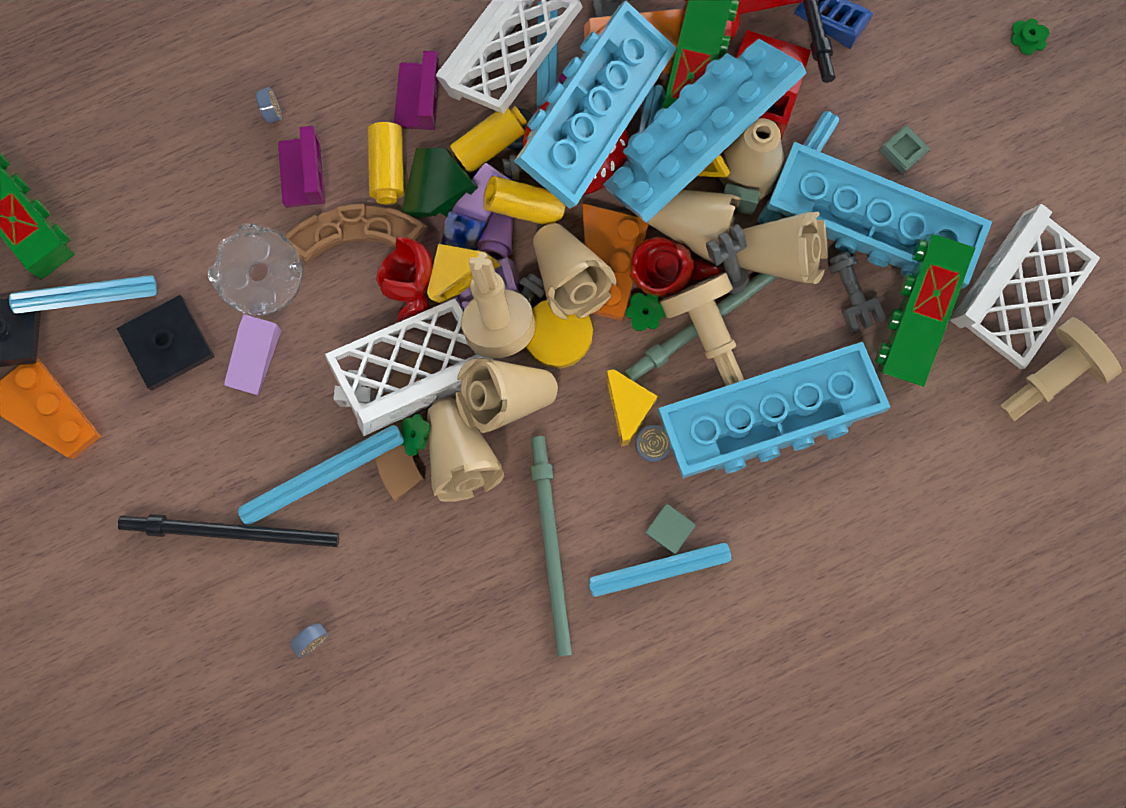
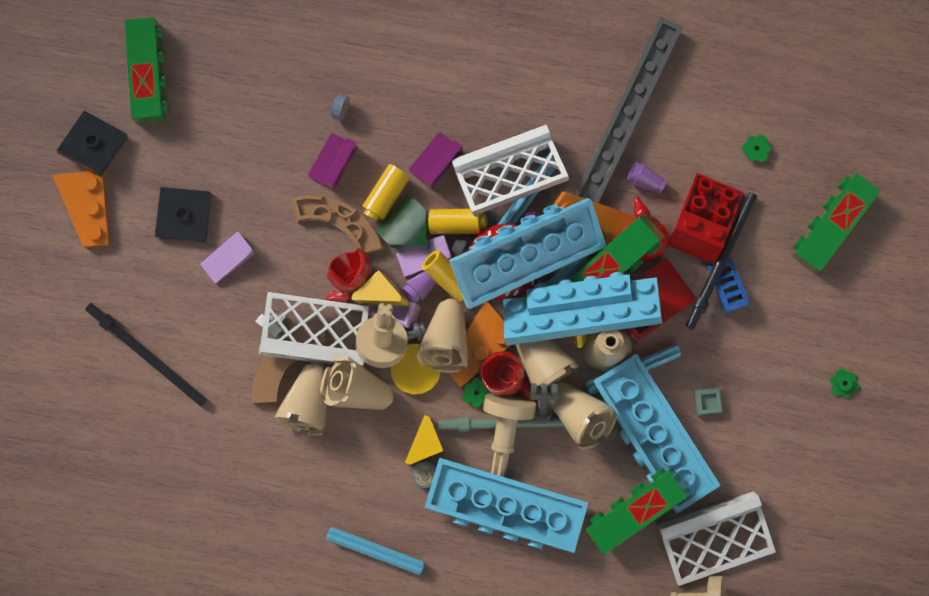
camera: 40 degrees right, 5 degrees up
medium azure axle [9,275,157,314] -> none
clear plate [208,223,303,316] -> none
medium azure axle [238,425,404,525] -> none
sand blue tile [290,623,329,658] -> none
green plant [401,414,430,456] -> none
clear blue tile [441,211,485,251] -> none
sand green bar [531,436,572,657] -> none
sand green tile [645,503,696,555] -> none
sand green tile [723,184,760,216] -> none
dark grey hinge [829,252,885,333] -> none

